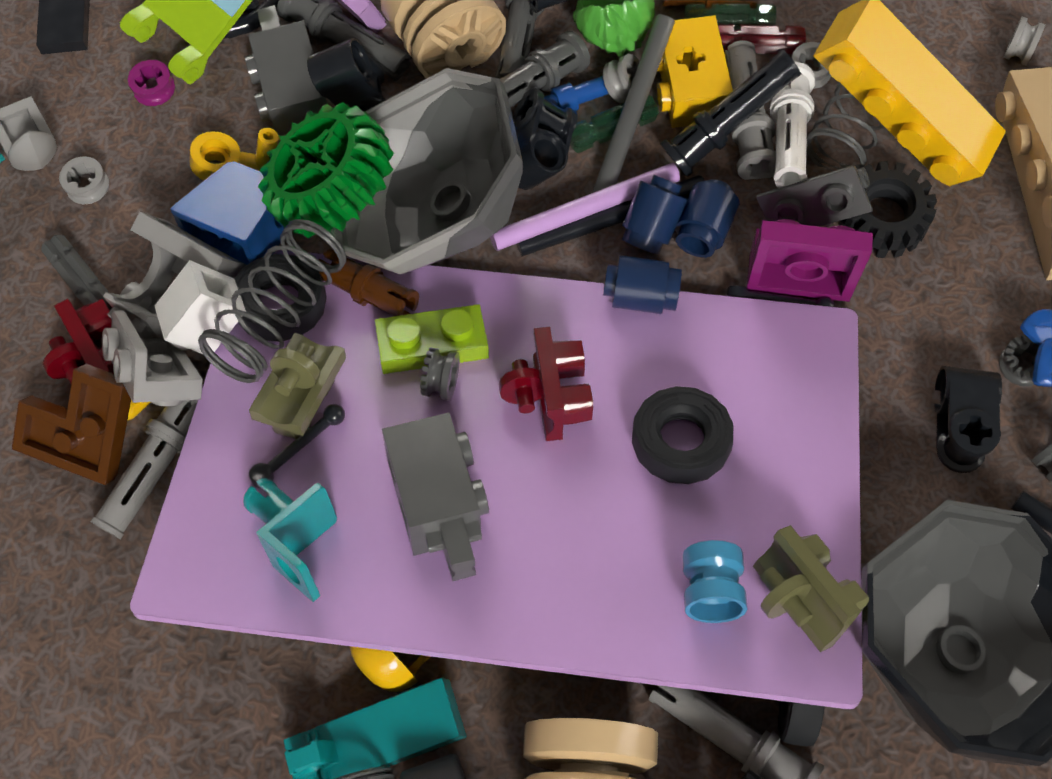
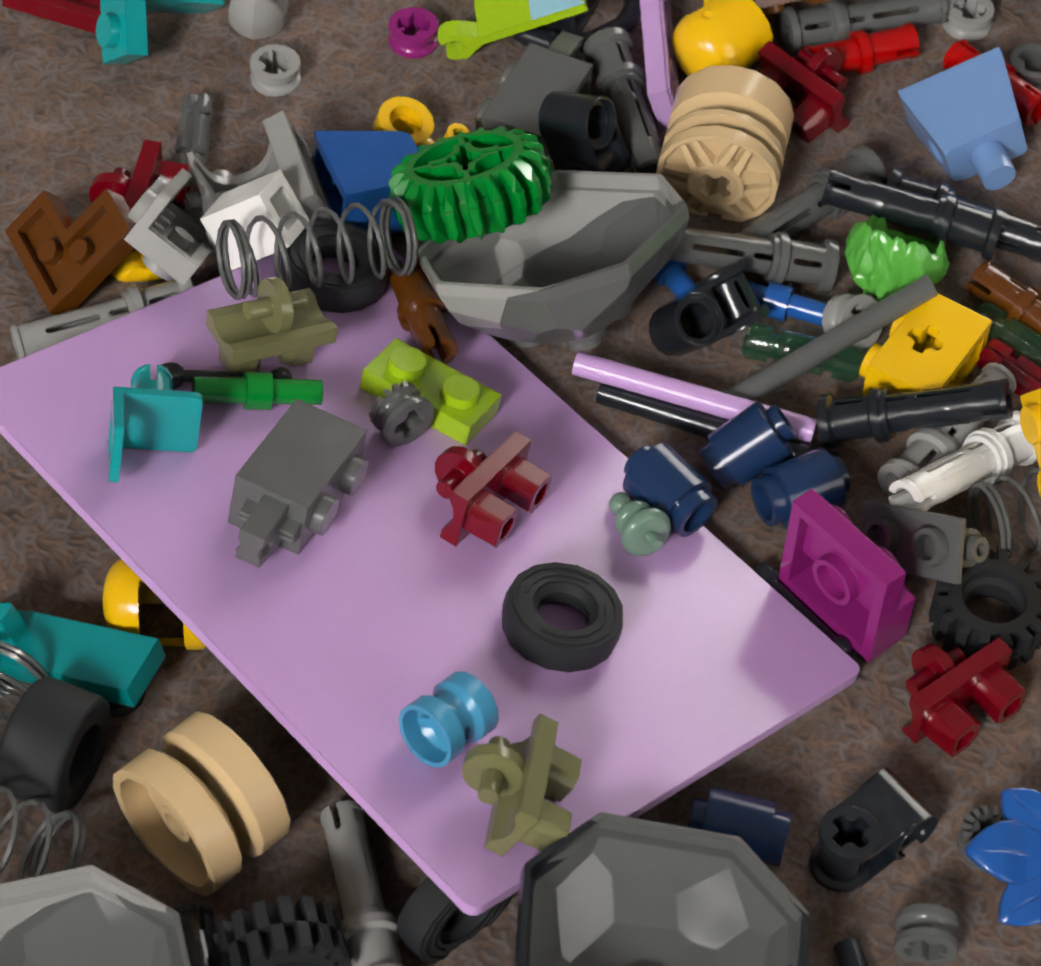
camera: 35 degrees right, 15 degrees down
none -> green bar [192,371,323,410]
none -> sand green hair [609,492,671,557]
none -> dark blue brick [688,787,792,867]
none -> dark red hips [902,637,1027,758]

